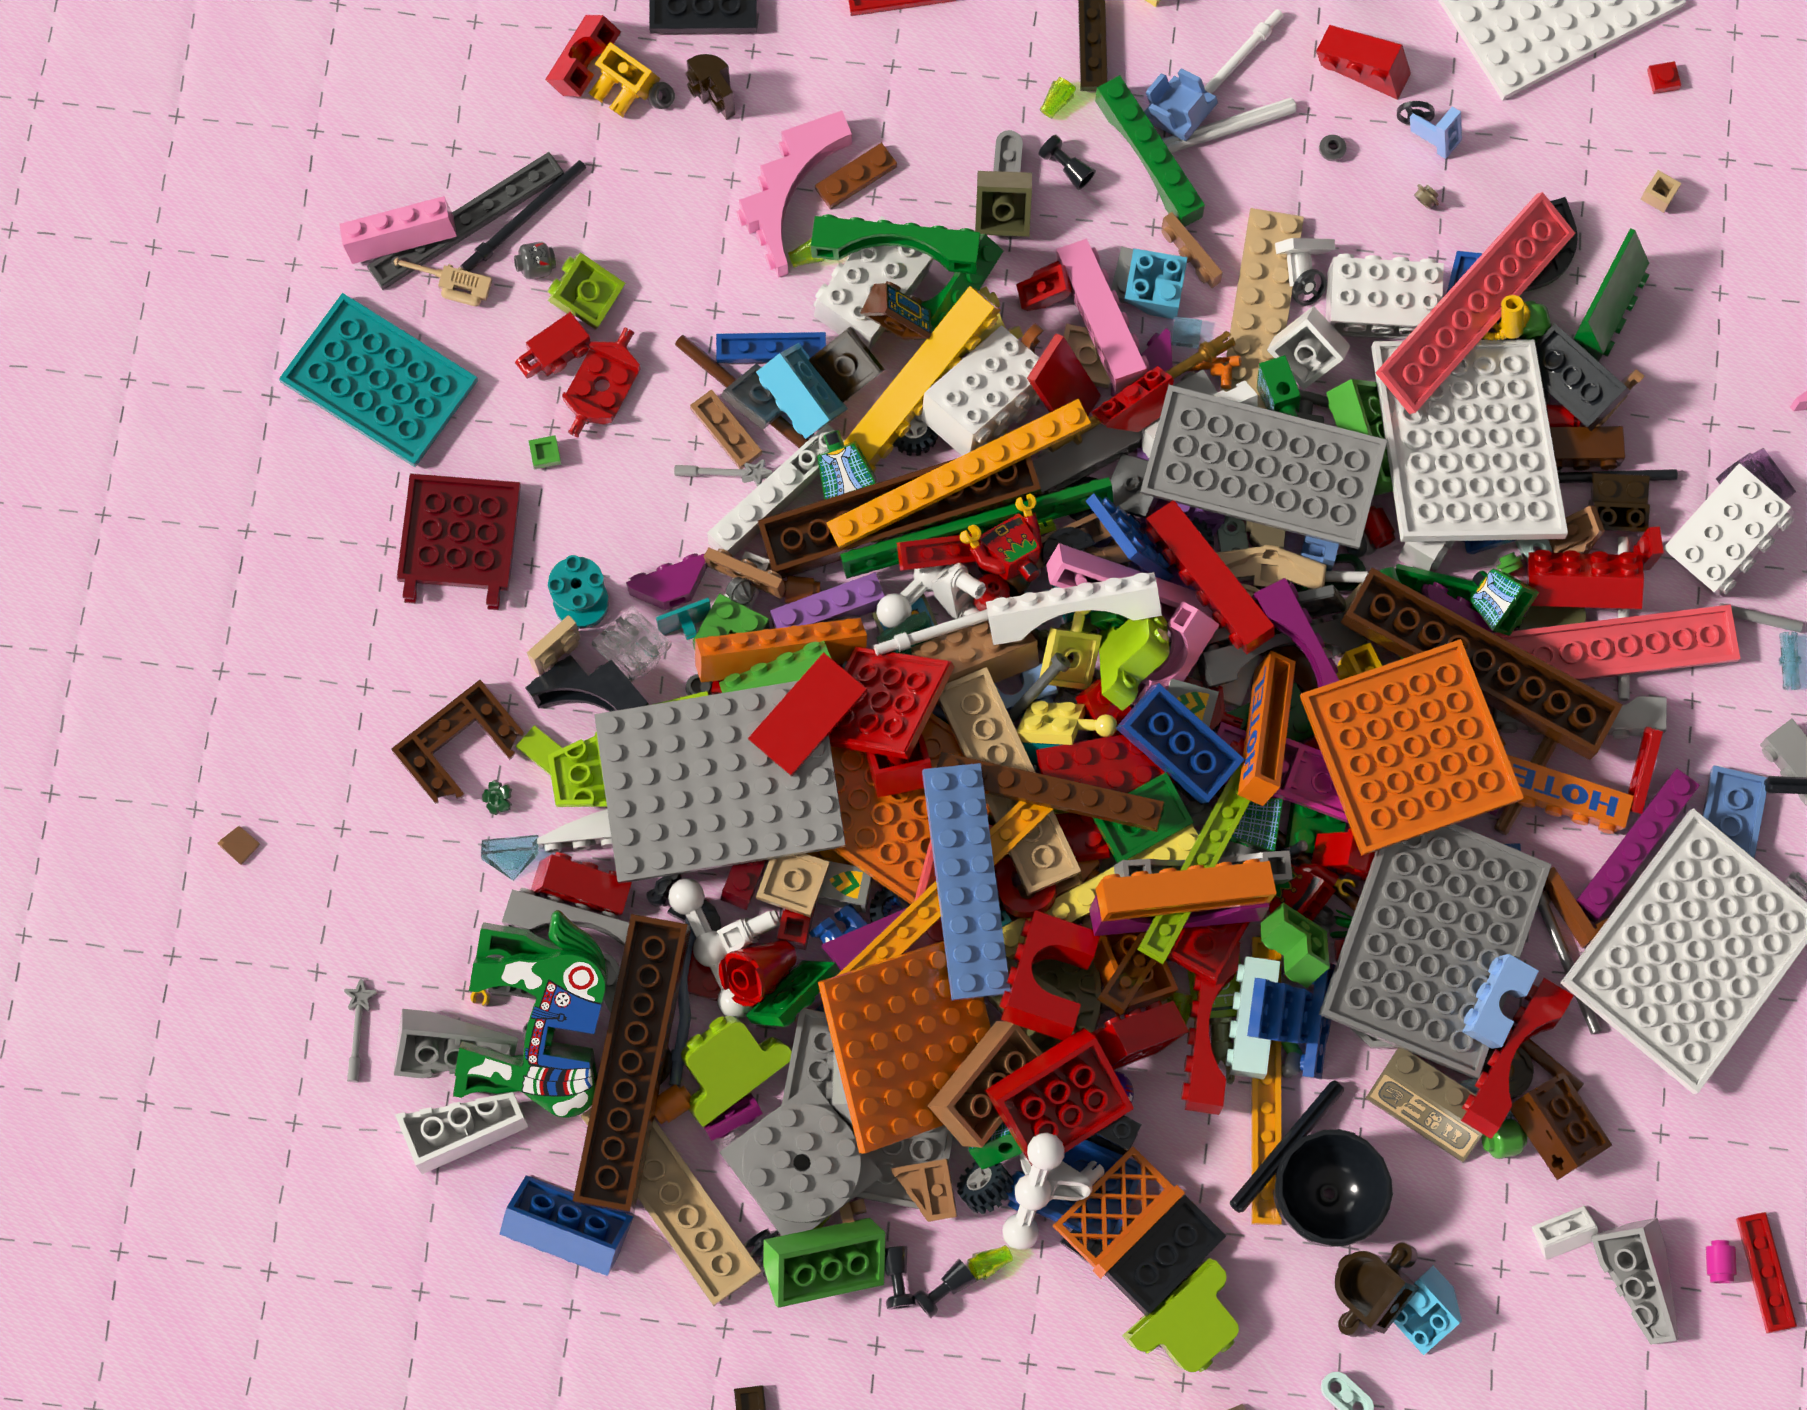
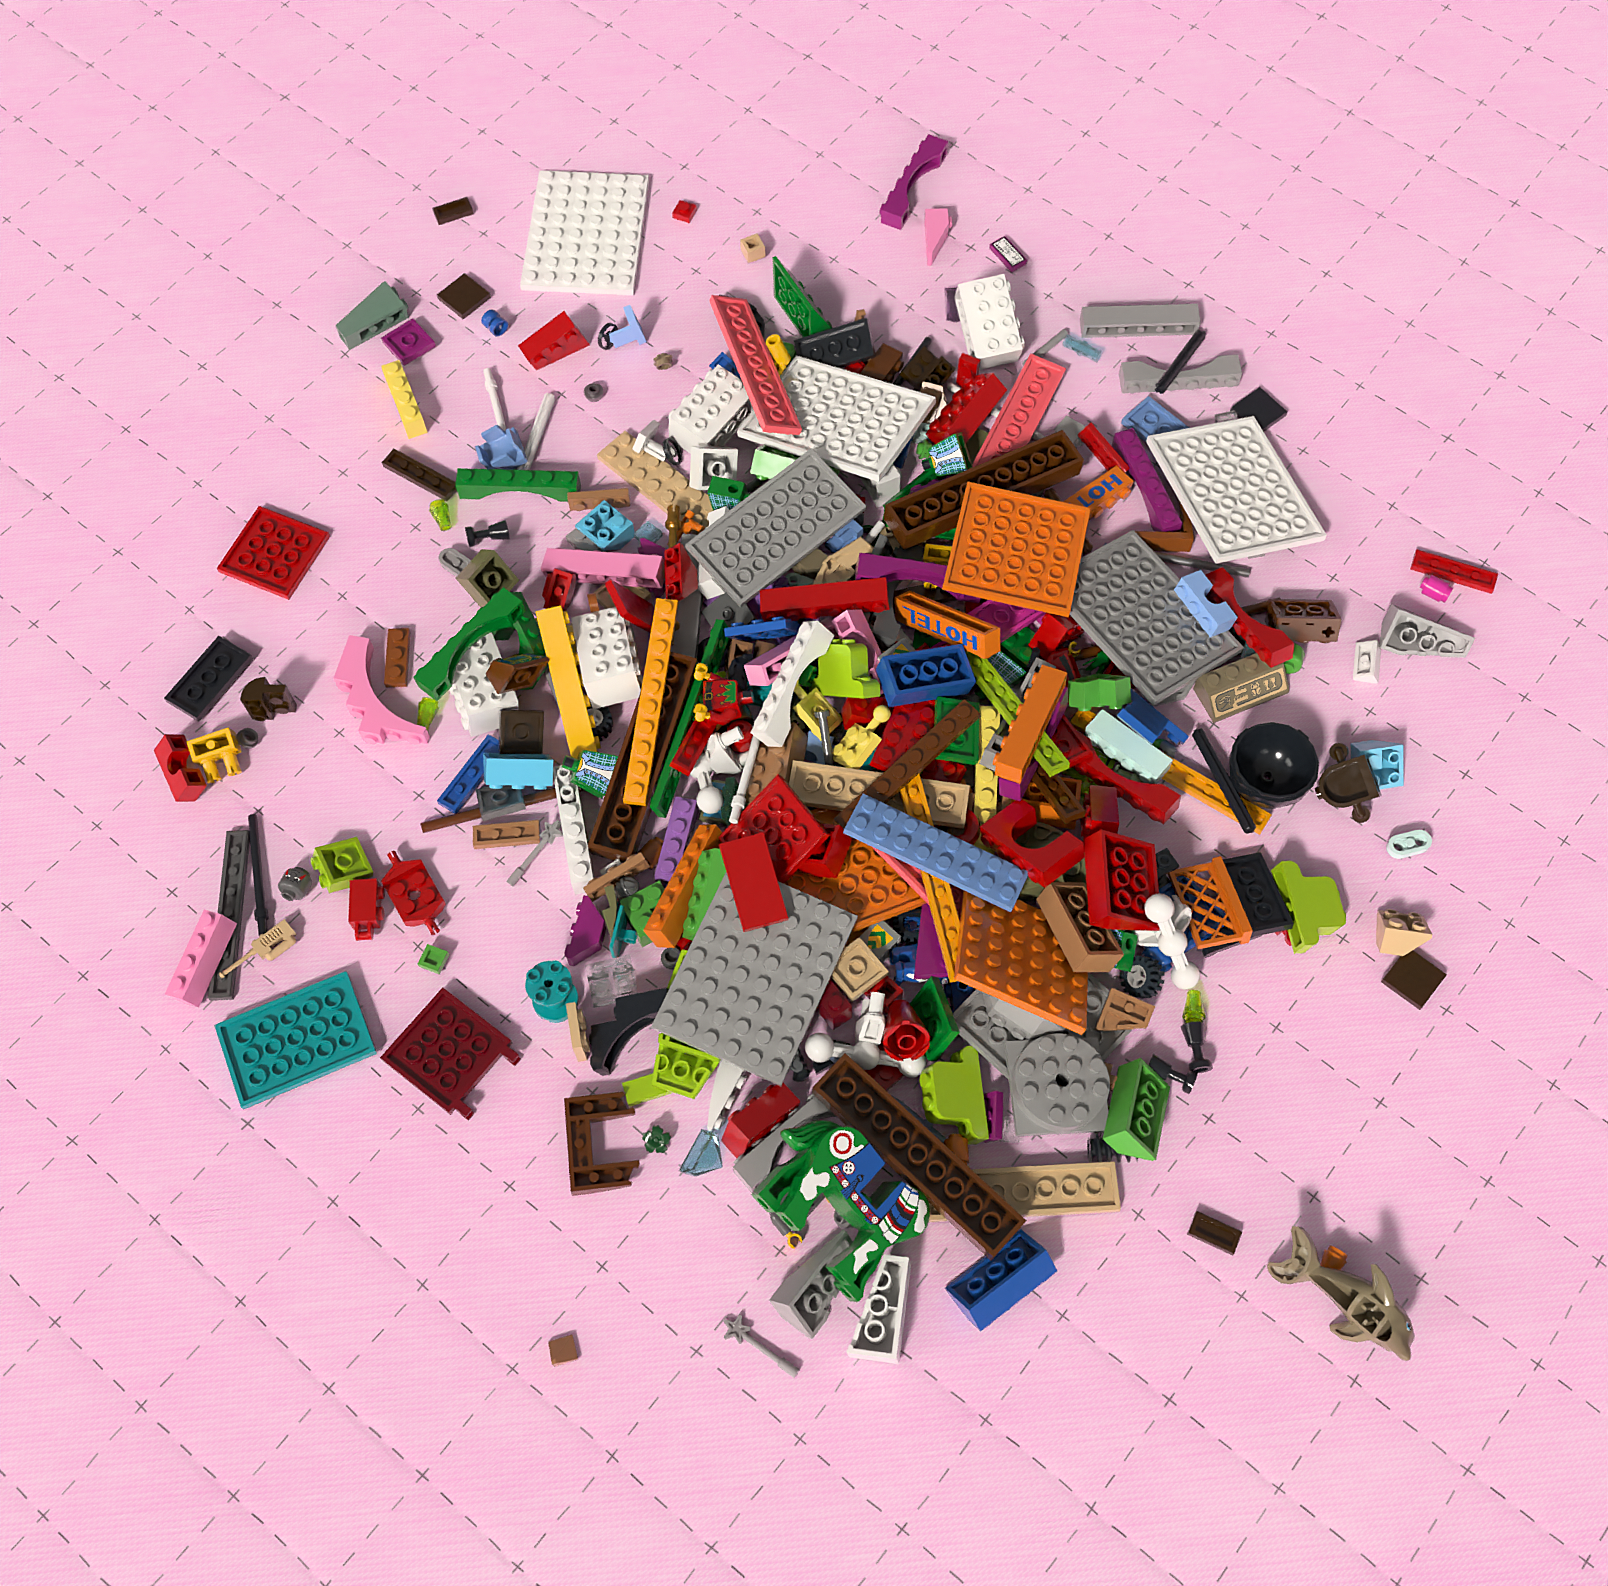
camera: 55 degrees left, 10 degrees down
none -> olive slope [602,885,619,939]

